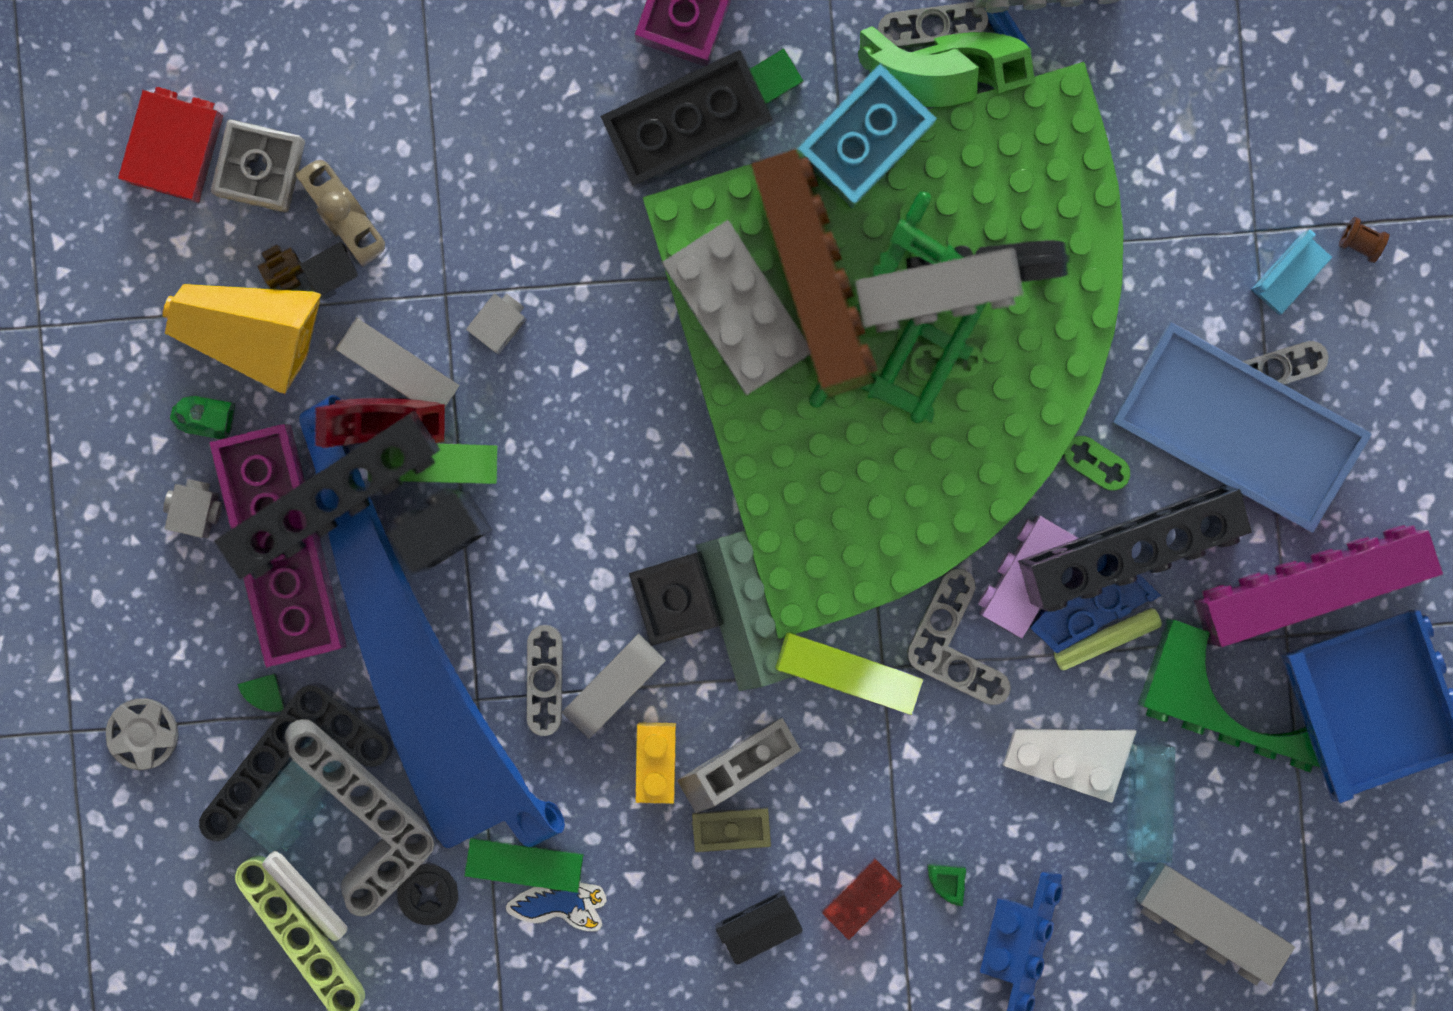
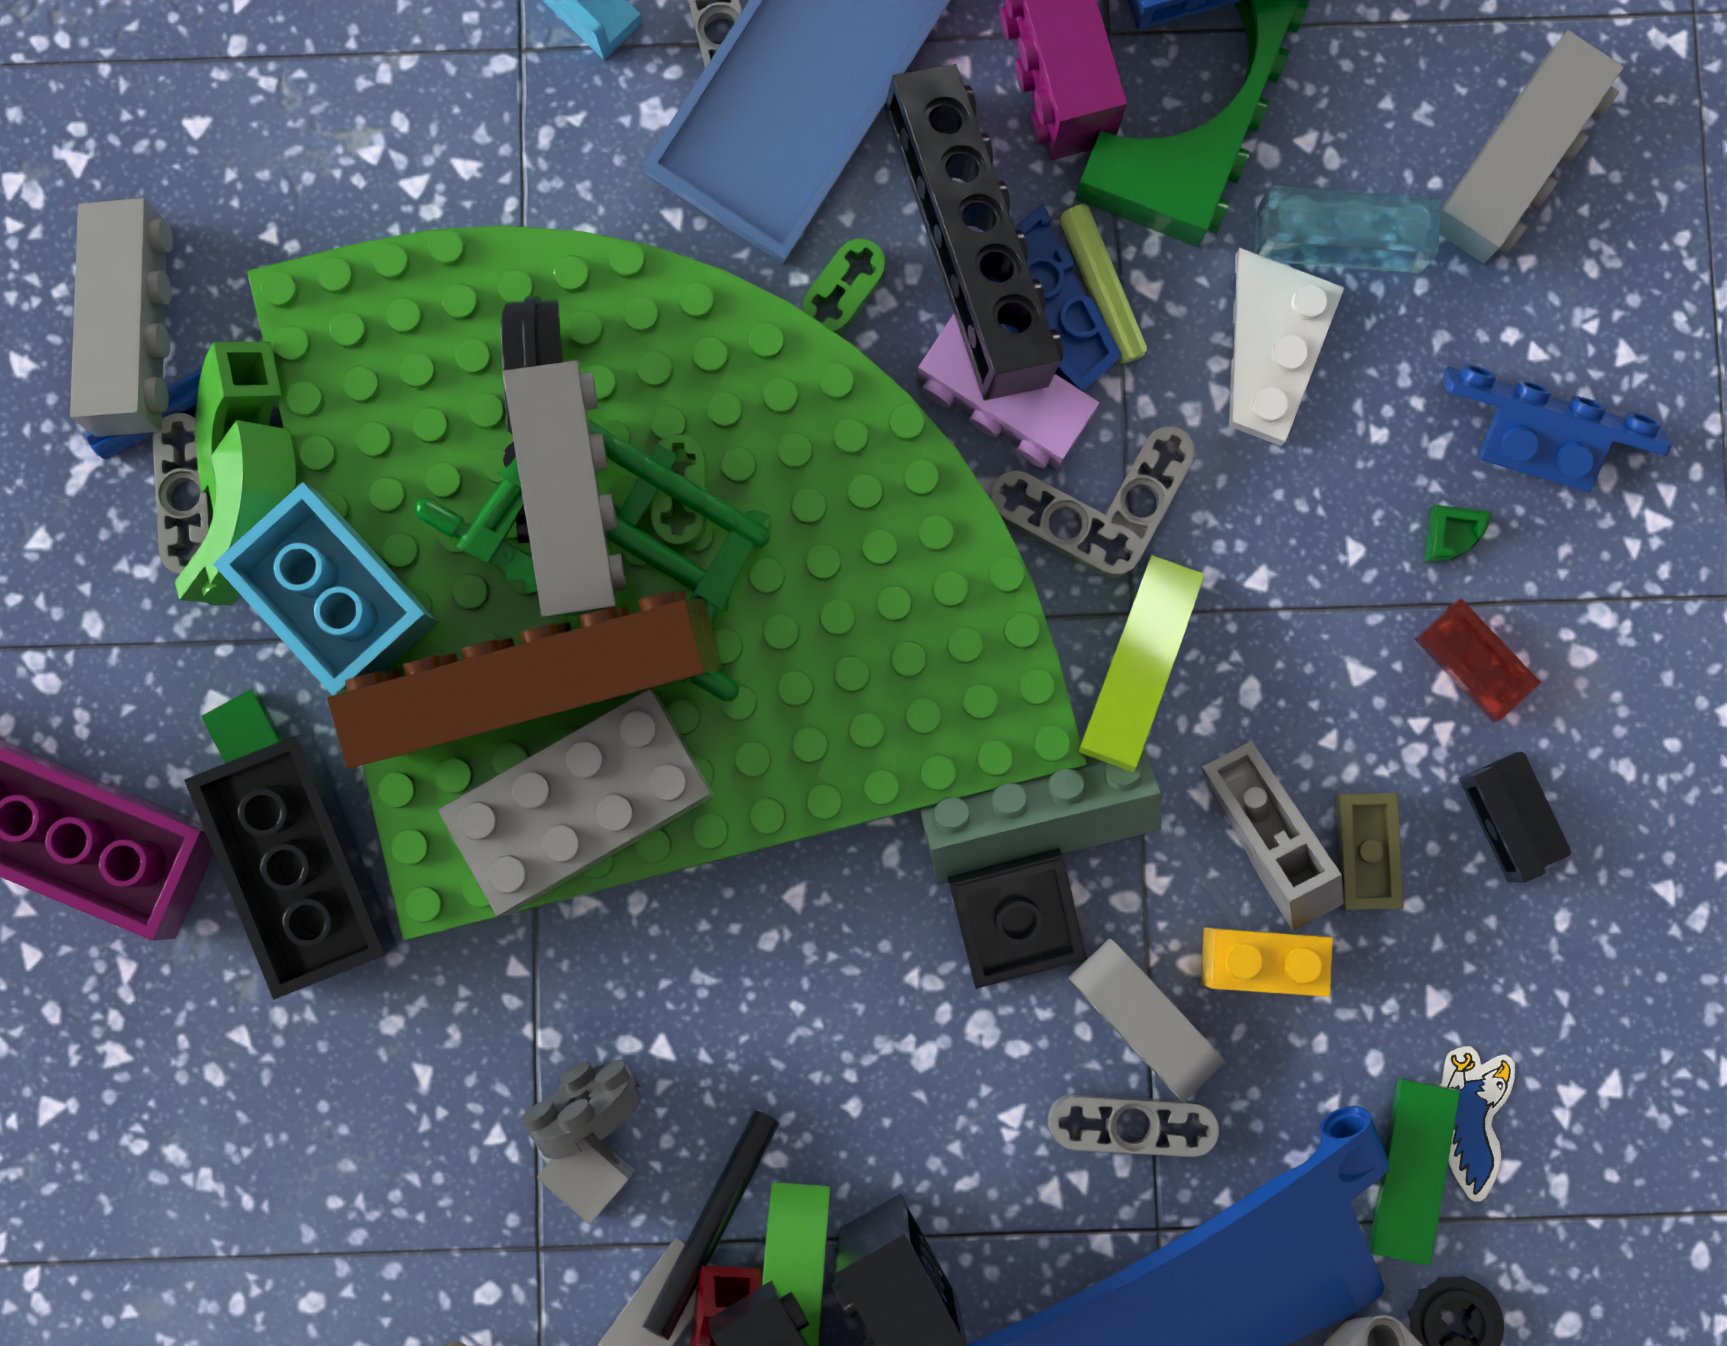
camera: 85 degrees left, 5 degrees down
none -> dark grey plate [522,1060,641,1159]
none -> black piece [642,1110,779,1341]

